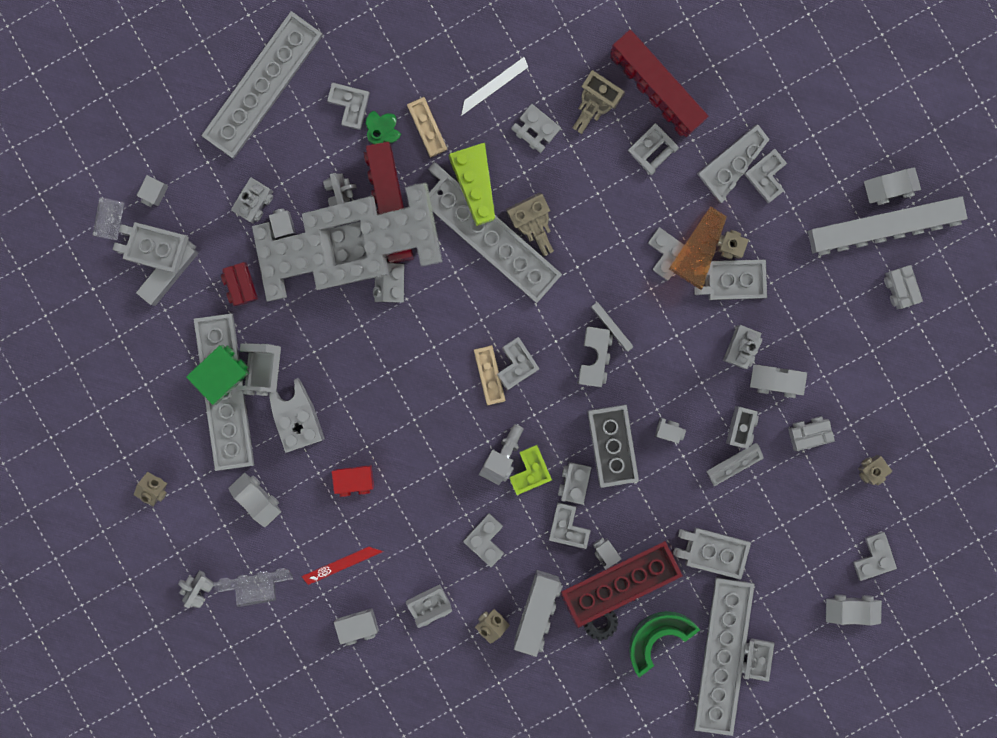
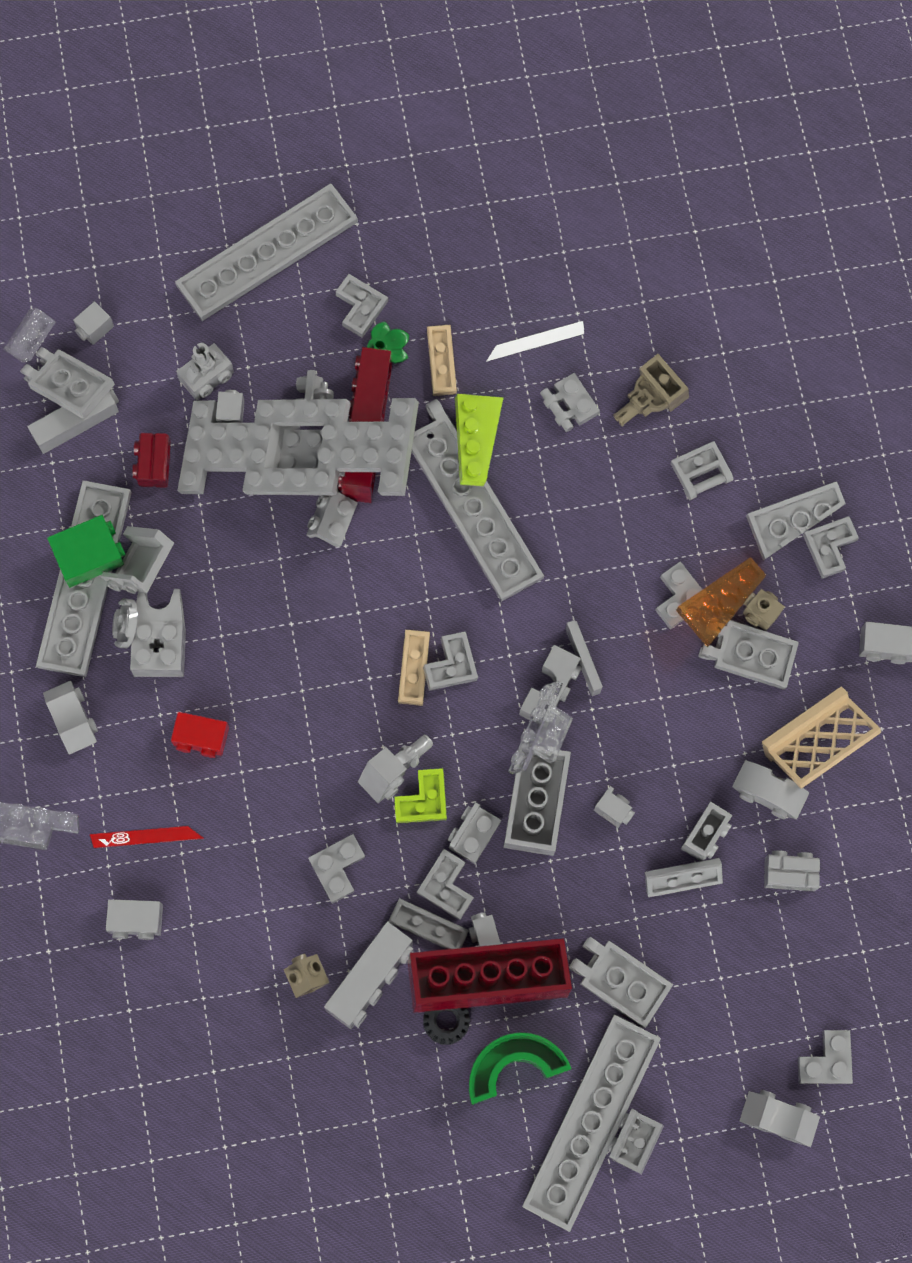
camera: 20 degrees right, 15 degrees down
light grey bracket [406,584,452,628] -> none
dark tan brick [505,192,554,256] -> none
dark red brick [610,29,709,138] -> none
light grey brick [723,325,762,369] -> none
dark tan brick [858,455,893,485] -> none
none -> light grey tile [112,598,138,649]
none -> light grey tile [388,898,469,949]
none -> clear bracket [508,681,573,774]
none -> tan fence [762,686,881,789]

